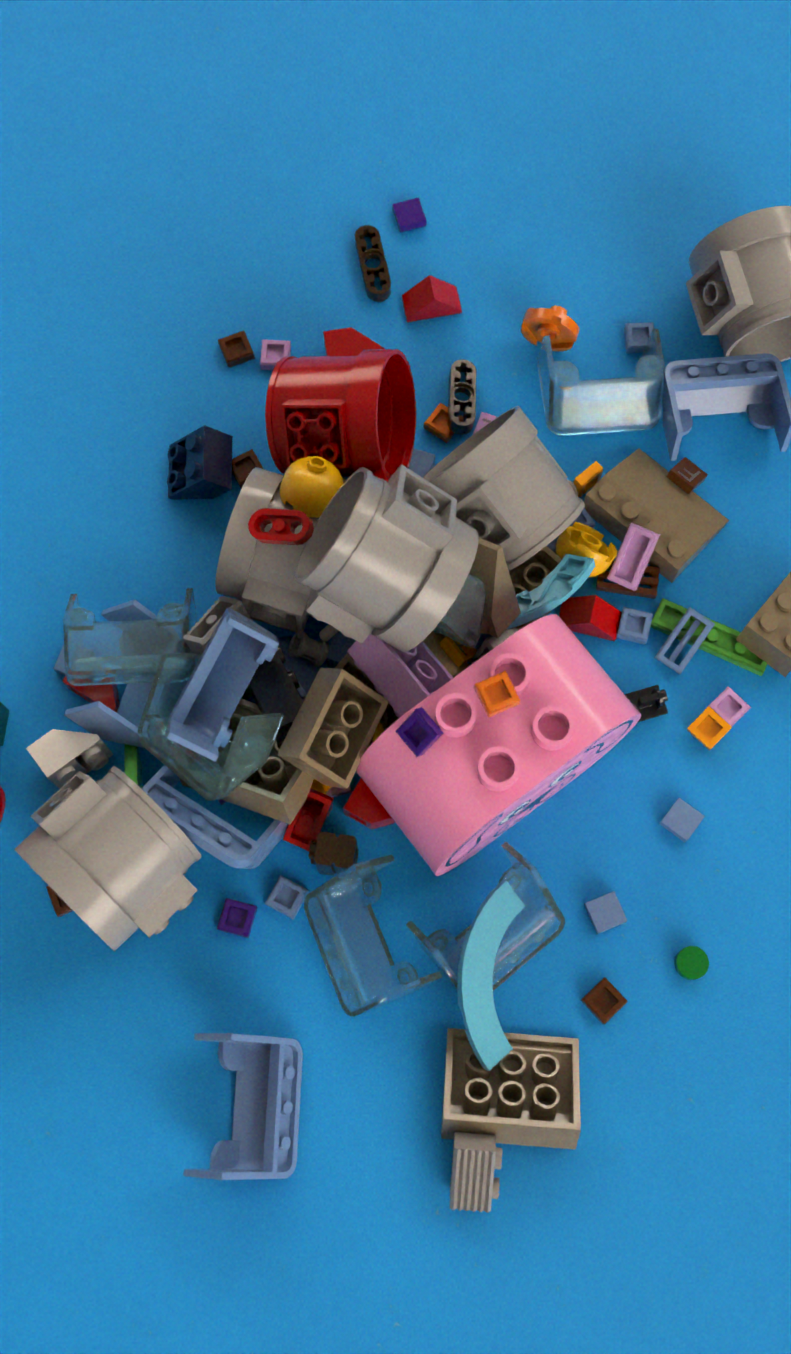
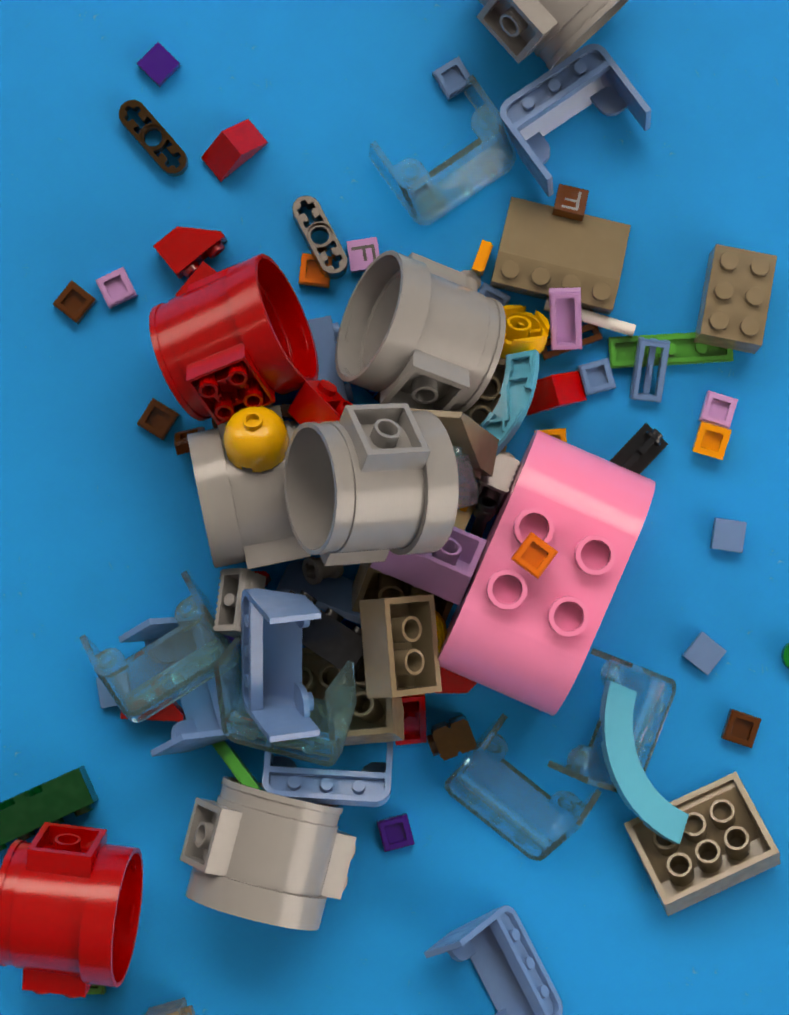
camera: 30 degrees left, 15 degrees up
white slope [26,729,113,789] -> none
dark blue slope [167,425,232,500] -> none
red plate [248,508,314,545] -> none
medium blue tile [265,875,309,920] -> none
dark purple tile [396,707,443,757] -> none
light grey brick [450,1132,502,1213] -> none
orange plate [521,305,580,351] -> none
none -> white bar [543,298,636,337]

